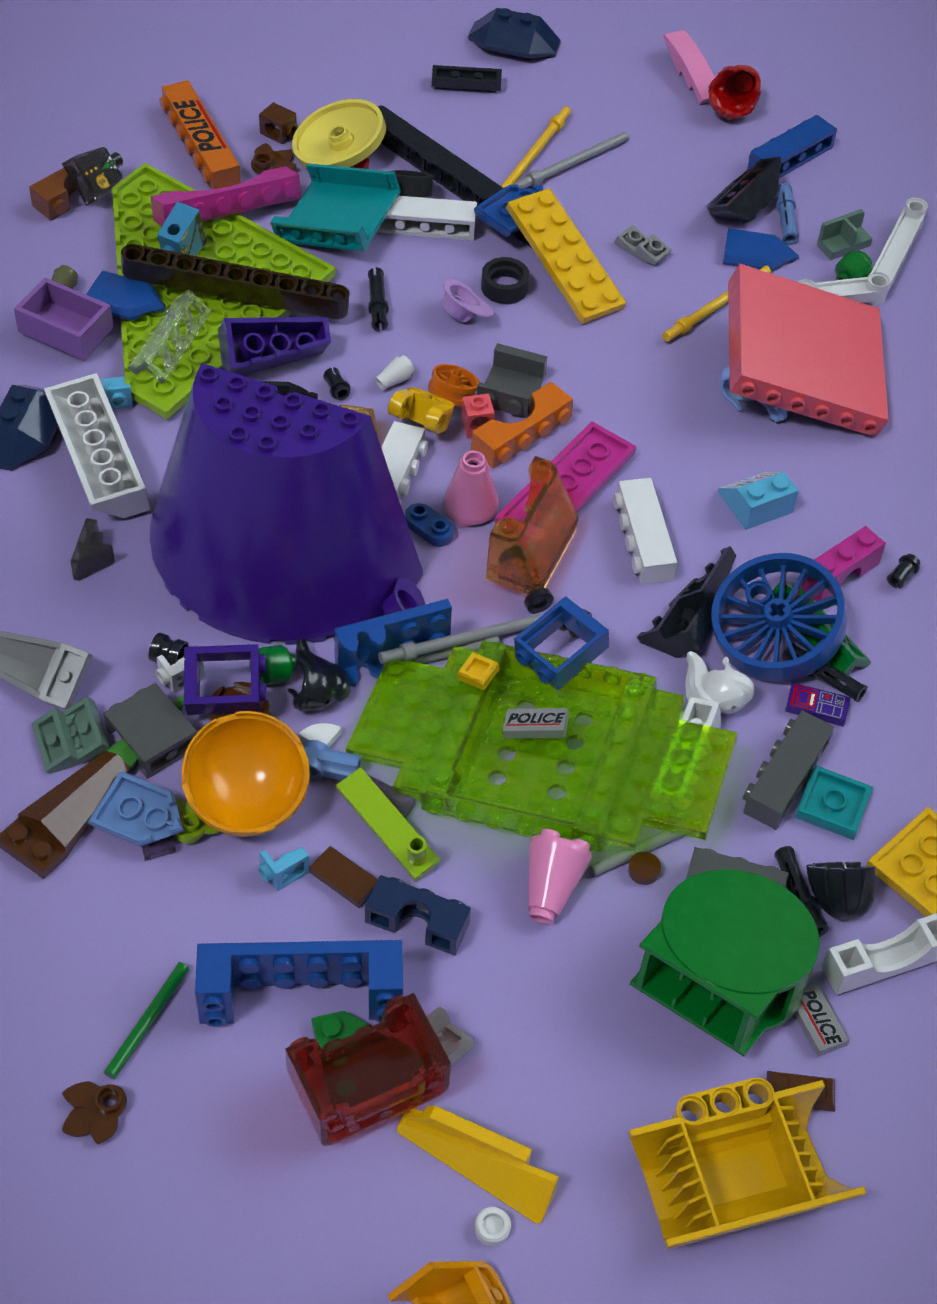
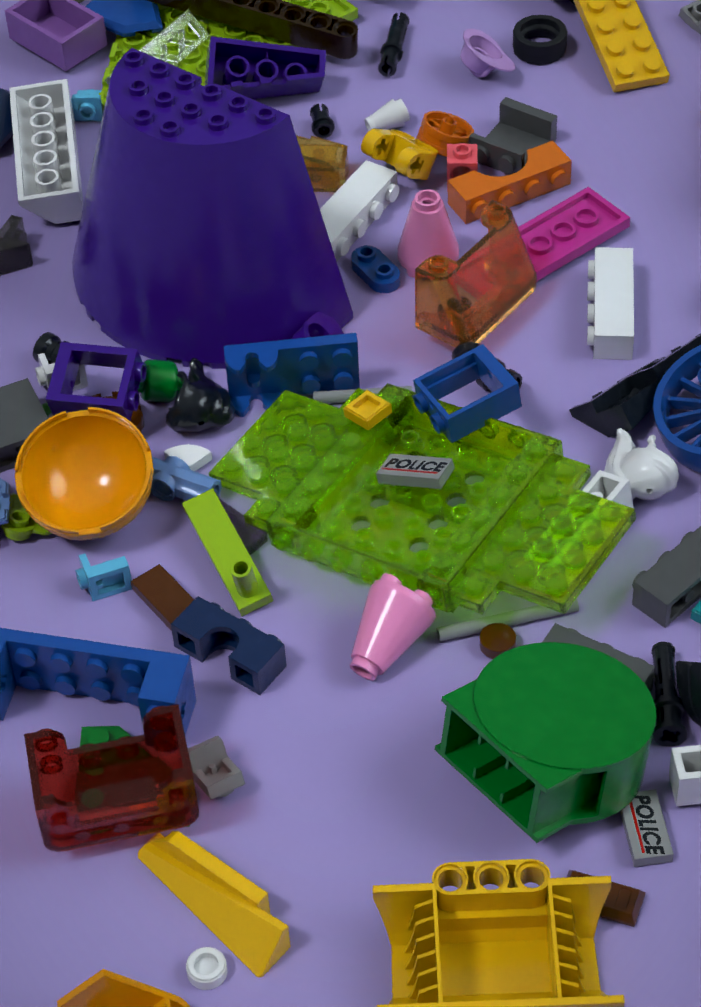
camera: 20 degrees right, 5 degrees down
light grey bar [378,614,541,664] -> none

